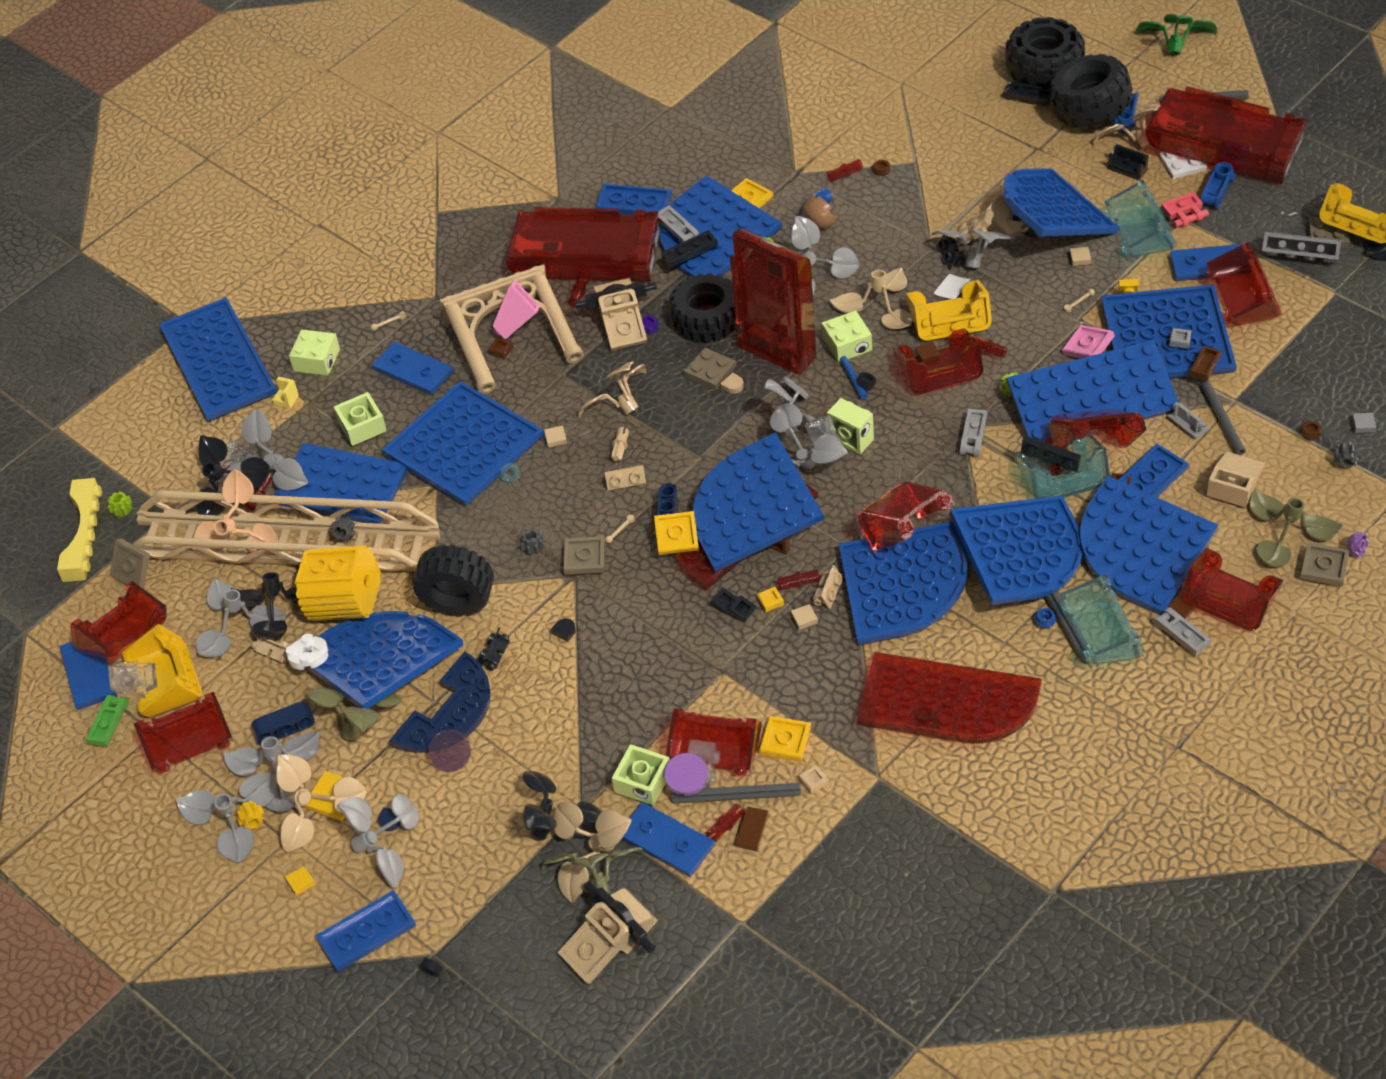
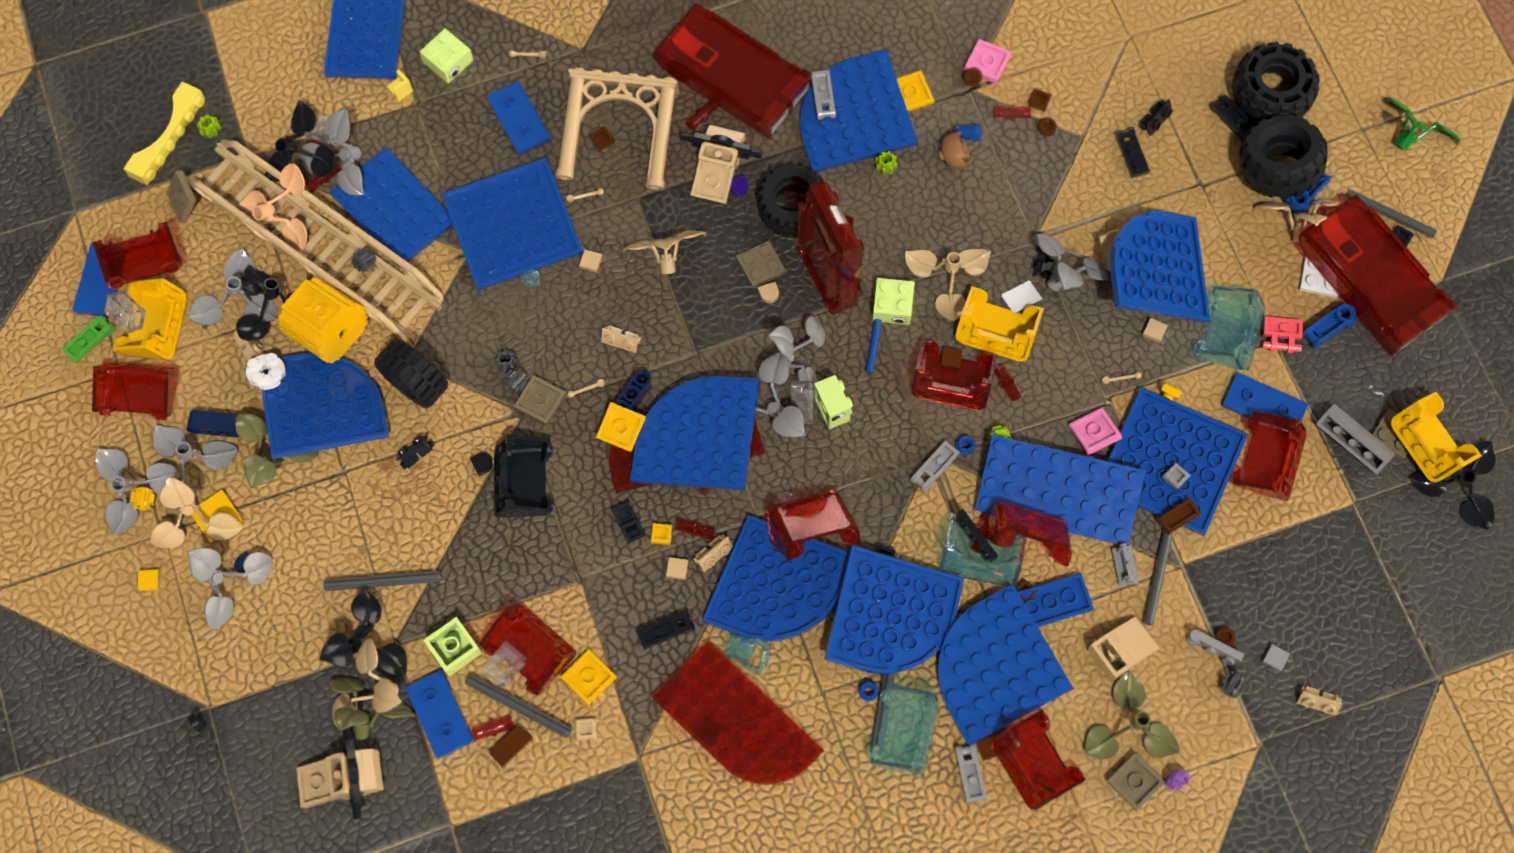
camera: 25 degrees right, 20 degrees up
blue plate [315,890,416,972] -> none
yellowish green brick [334,392,387,446] -> none
dark blue plate [389,651,491,752] -> none
tile [429,729,471,772] -> none
bright pink slope [493,280,540,339] -> none
blue tile [595,184,672,217] -> none
tan axle [611,427,629,462] -> none
black plate [661,230,718,268] -> none
medium lavender tile [664,753,708,796] -> none
light grey plant [786,216,859,303] -> none
black tile [856,372,876,390] -> none
tan plate [955,209,994,245] -> none
black hinge [1107,144,1149,181] -> none
none -> dark grey axle [323,570,441,591]
none -> black windscreen [494,434,554,518]
none -> dark grey gear [504,368,529,393]
none -> tan hinge [566,188,604,203]
none -> black plate [636,611,695,650]
none -> clear light blue piece [725,633,771,674]
none -> blue plate [956,436,976,455]
none -> bright pink plate [964,39,1012,84]
none -> reddish brown tile [964,67,983,86]
none -> reddish brown tile [1028,88,1052,112]
none -> black plate [1115,127,1150,178]
none -> black hinge [1139,99,1173,136]
none -> light grey plate [1186,630,1244,665]

